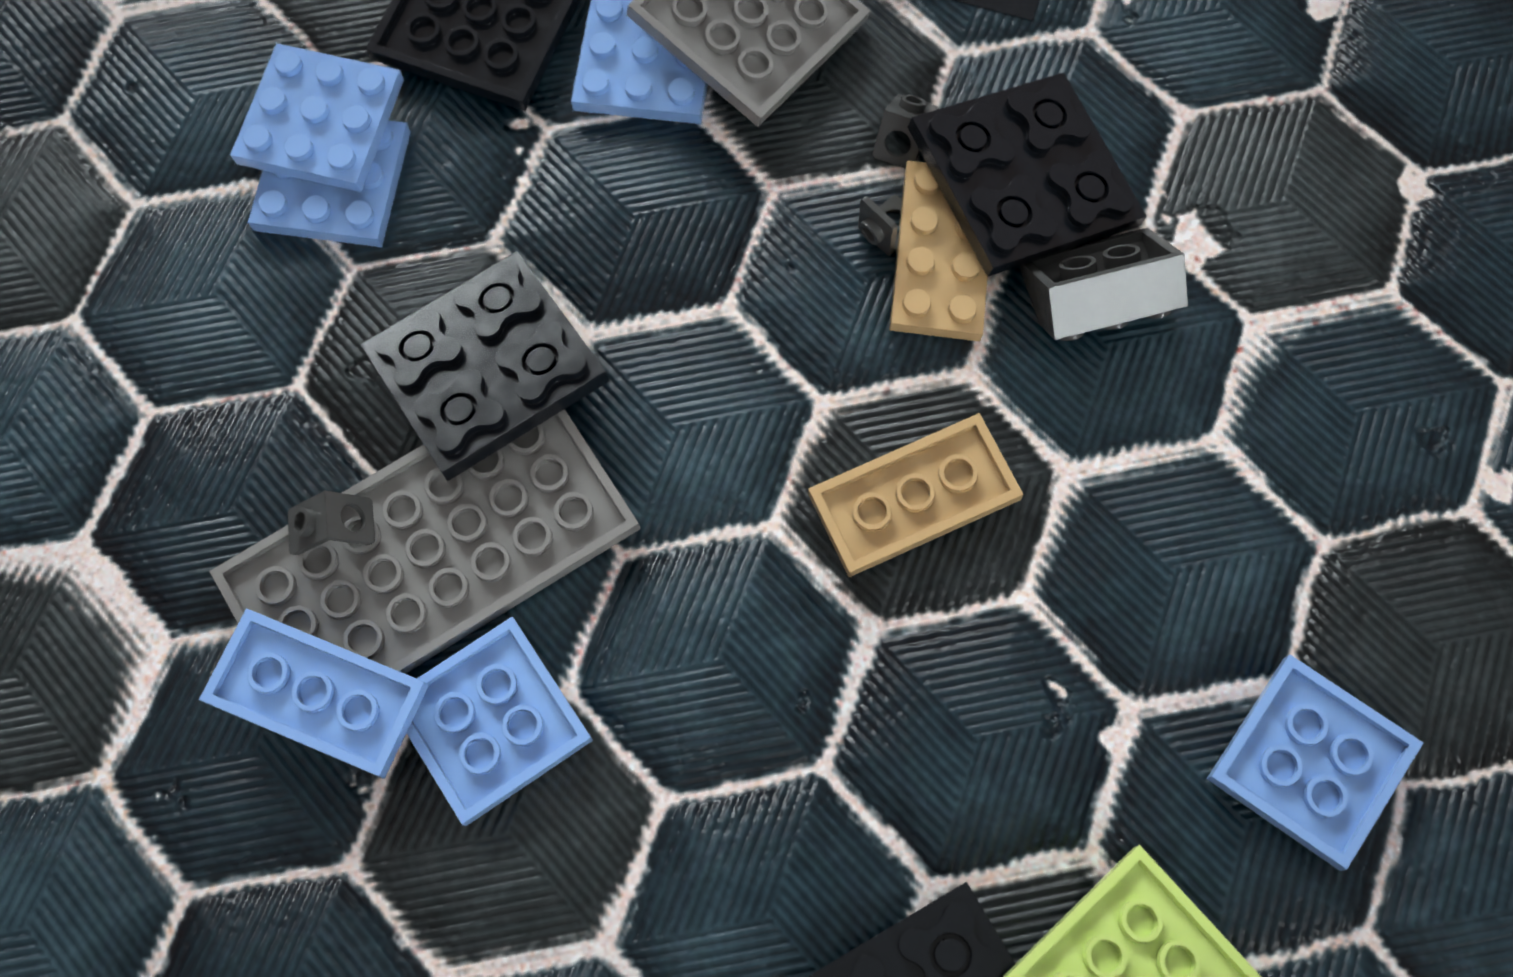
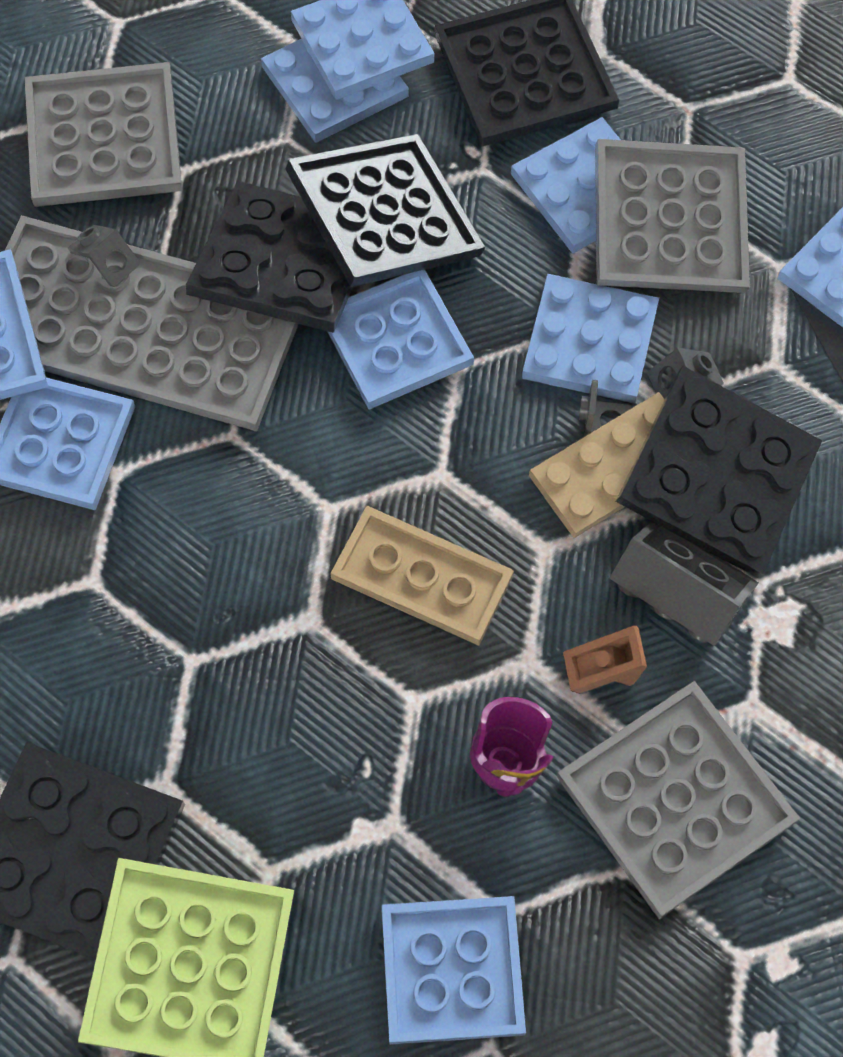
camera: 45 degrees right, 5 degrees down
none -> light grey piece [25,62,182,207]
none -> piece [285,134,485,287]
none -> light blue plate [327,270,474,409]
none -> magenta helmet [470,697,553,797]
none -> light blue plate [522,274,659,404]
none -> light grey piece [556,681,800,919]
none -> nougat slope [563,626,647,694]

